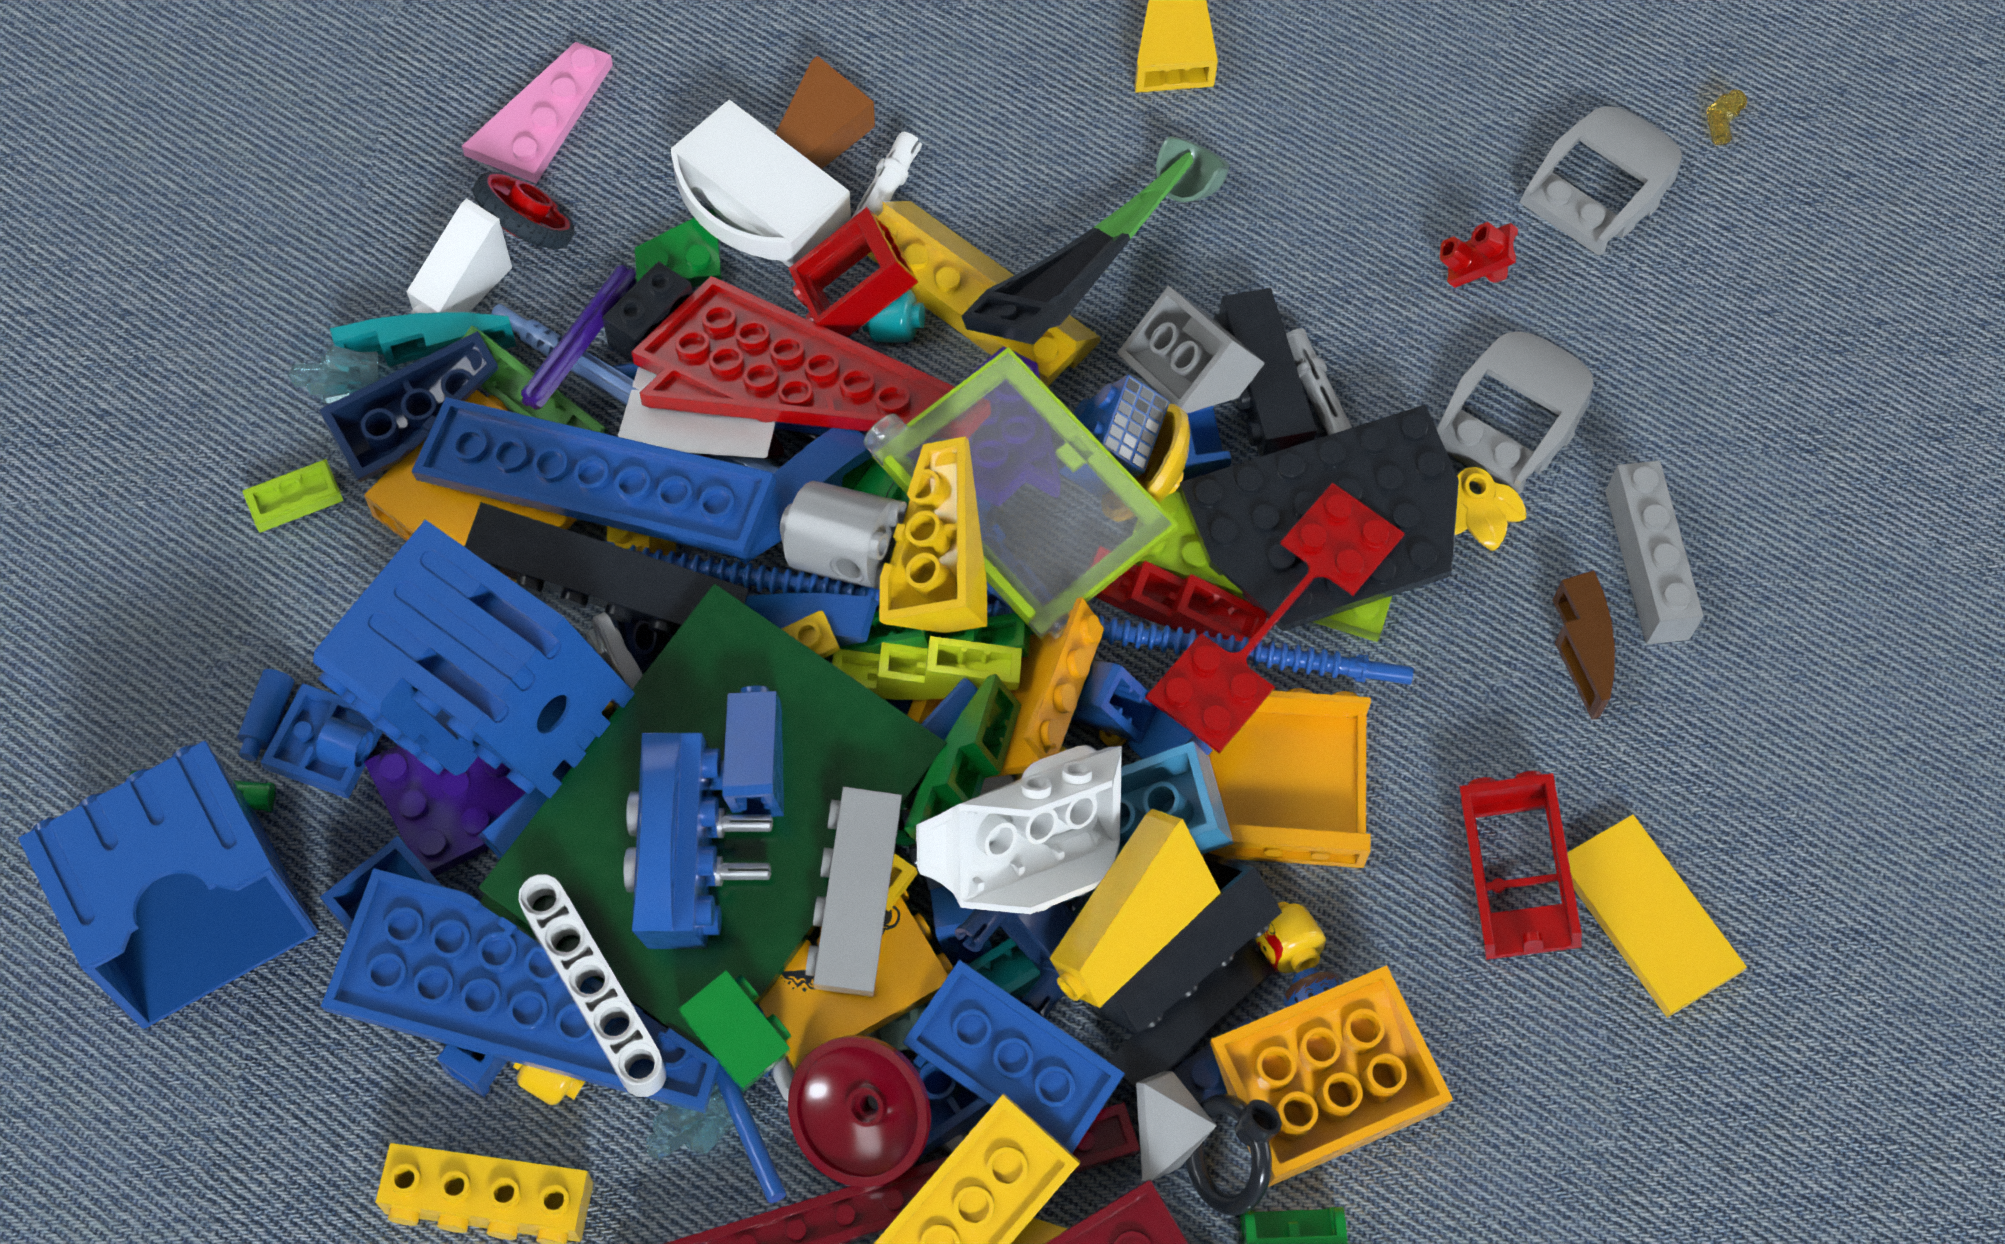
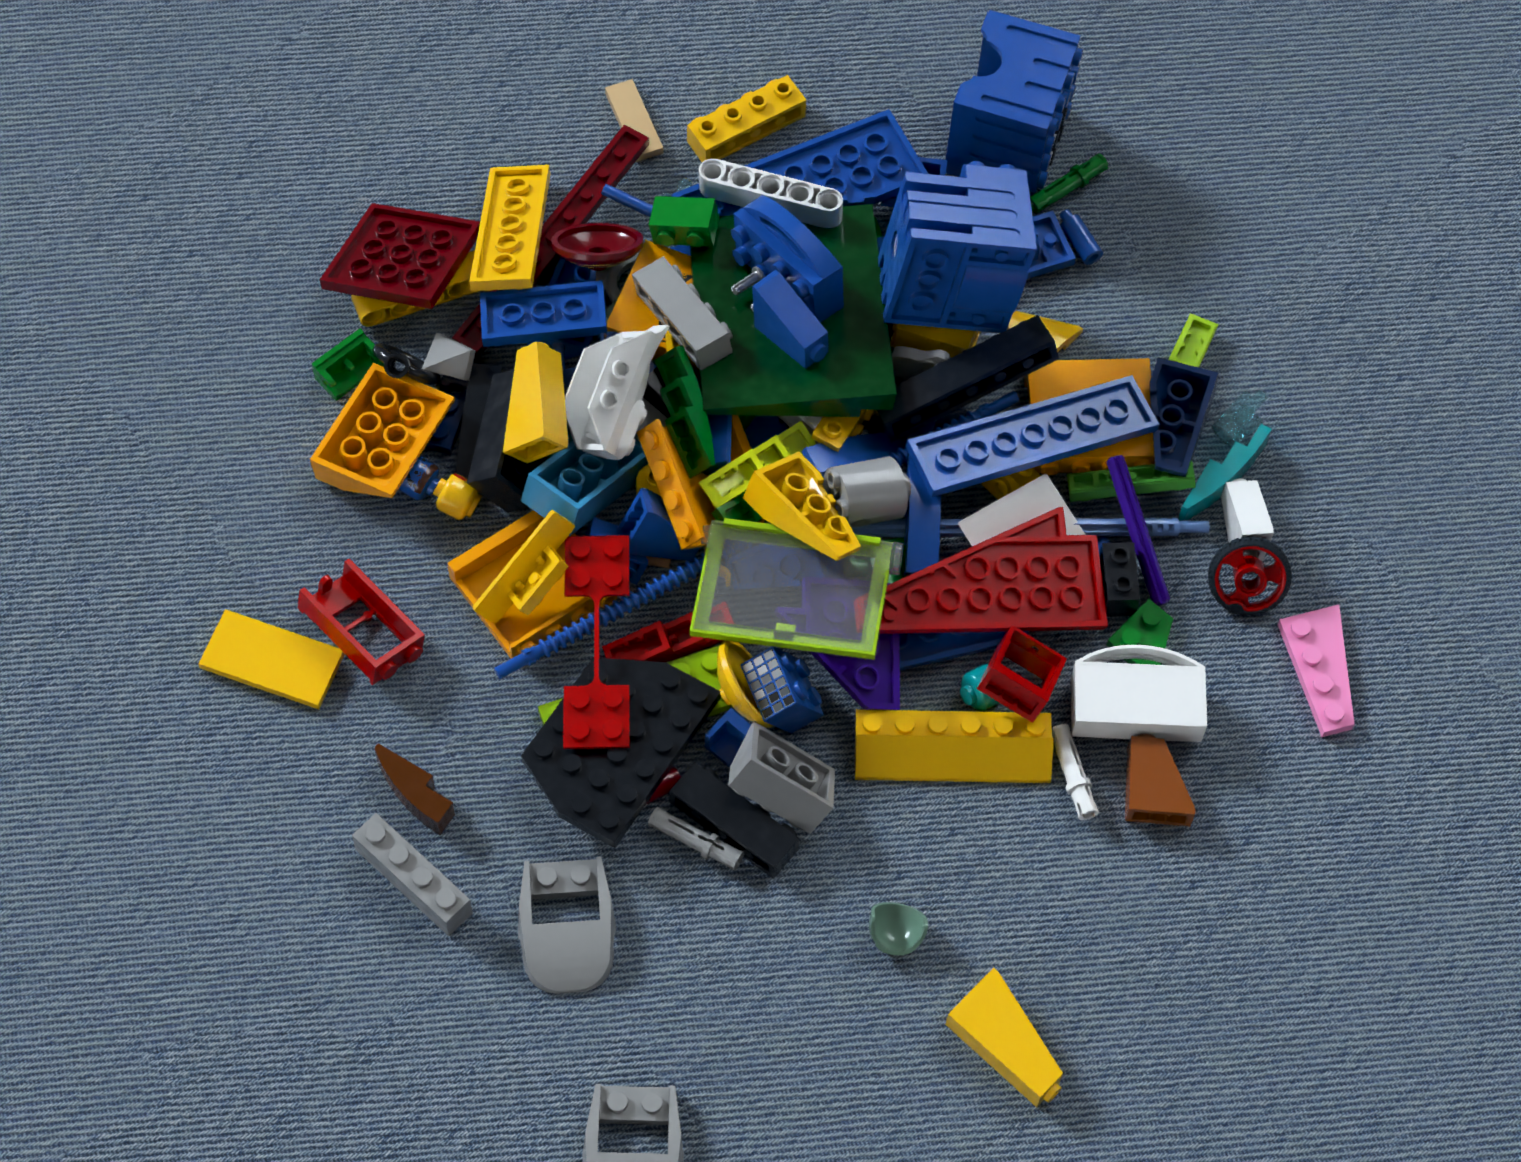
camera: 140 degrees right, 0 degrees up
black plate [962,151,1193,345] -> none
red hips [1440,222,1518,288] -> none
yellow plate [1455,467,1526,551] -> none
none -> yellow bracket [472,510,575,624]

